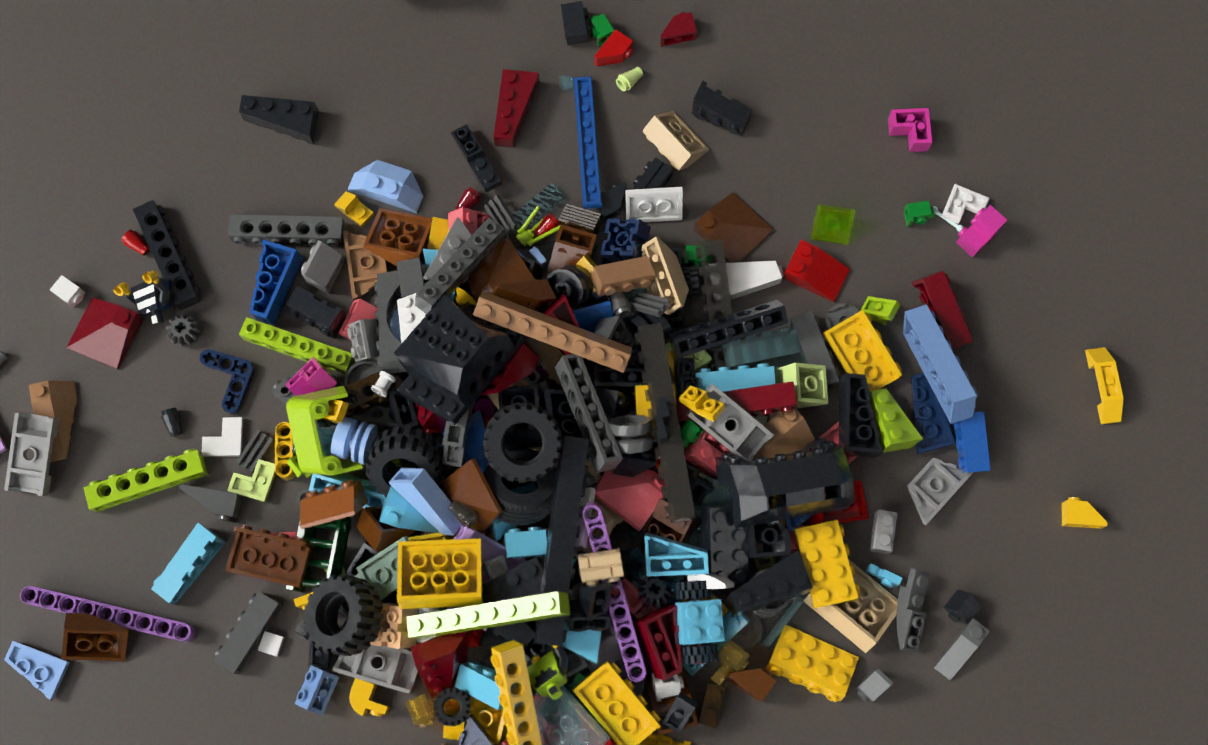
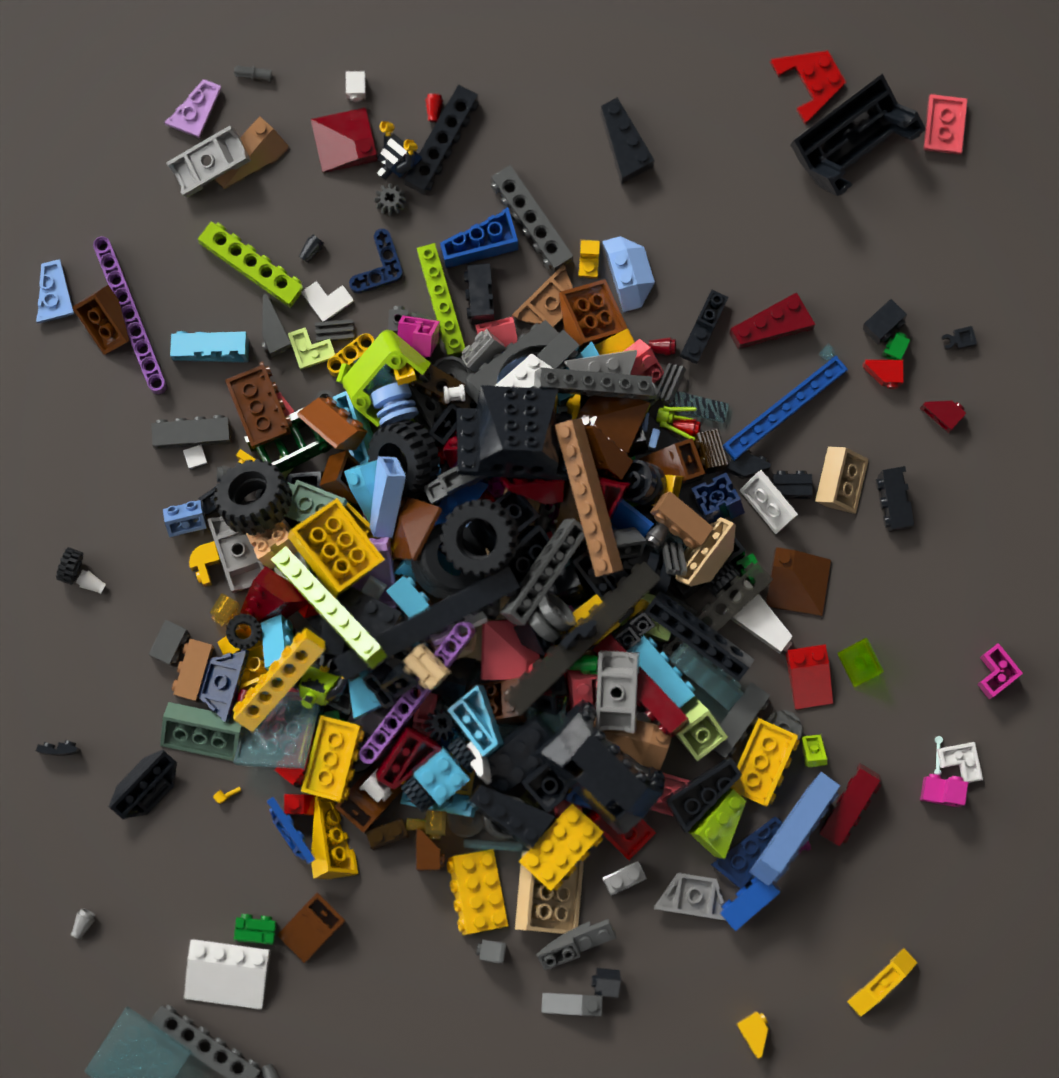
camera: 50 degrees right, 5 degrees up
light grey slope [301,240,345,294] -> none
clear smoke cone [448,500,479,529] -> none
yellowish green cone [616,67,643,91] -> none
black slope [662,692,698,733] -> none
yellow slope [679,385,725,422] -> none
medium azure plate [866,564,902,588] -> none
green brick [903,201,934,227] -> none

